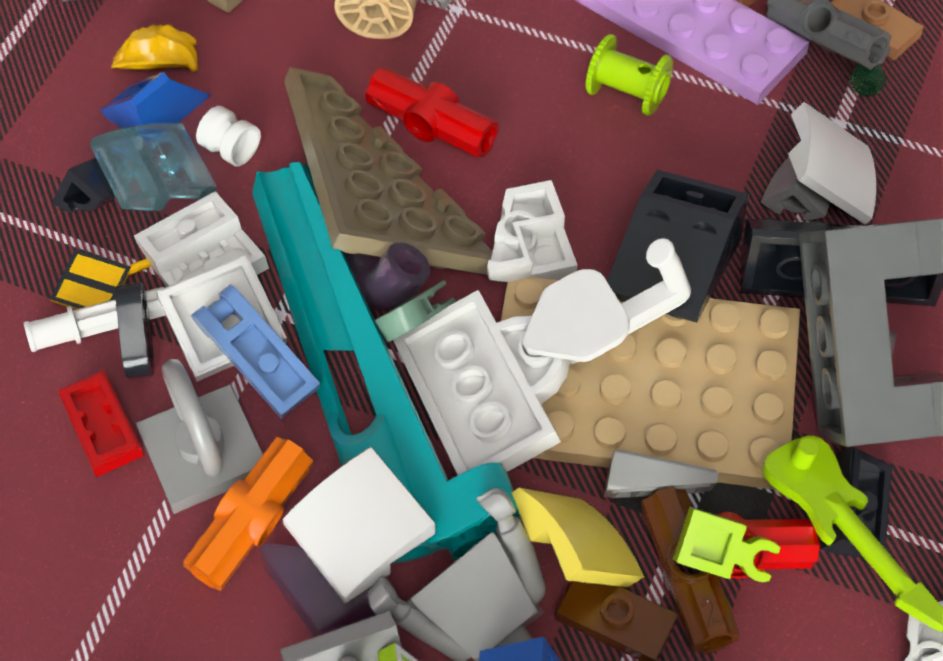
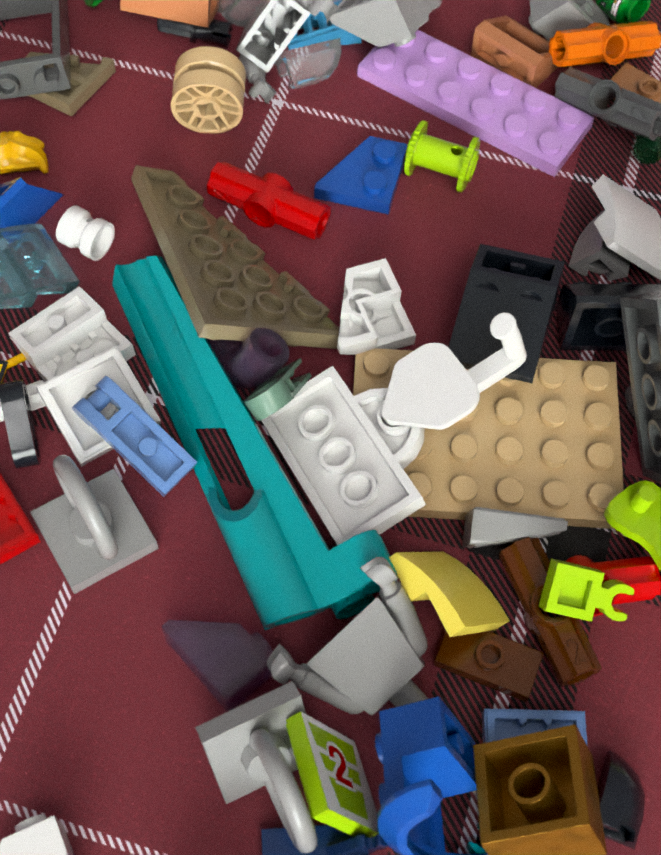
camera: 10 degrees left, 5 degrees up
orange piece [183,436,313,591] -> none
white slope [283,447,435,603] -> none
none -> blue wing [314,136,408,215]

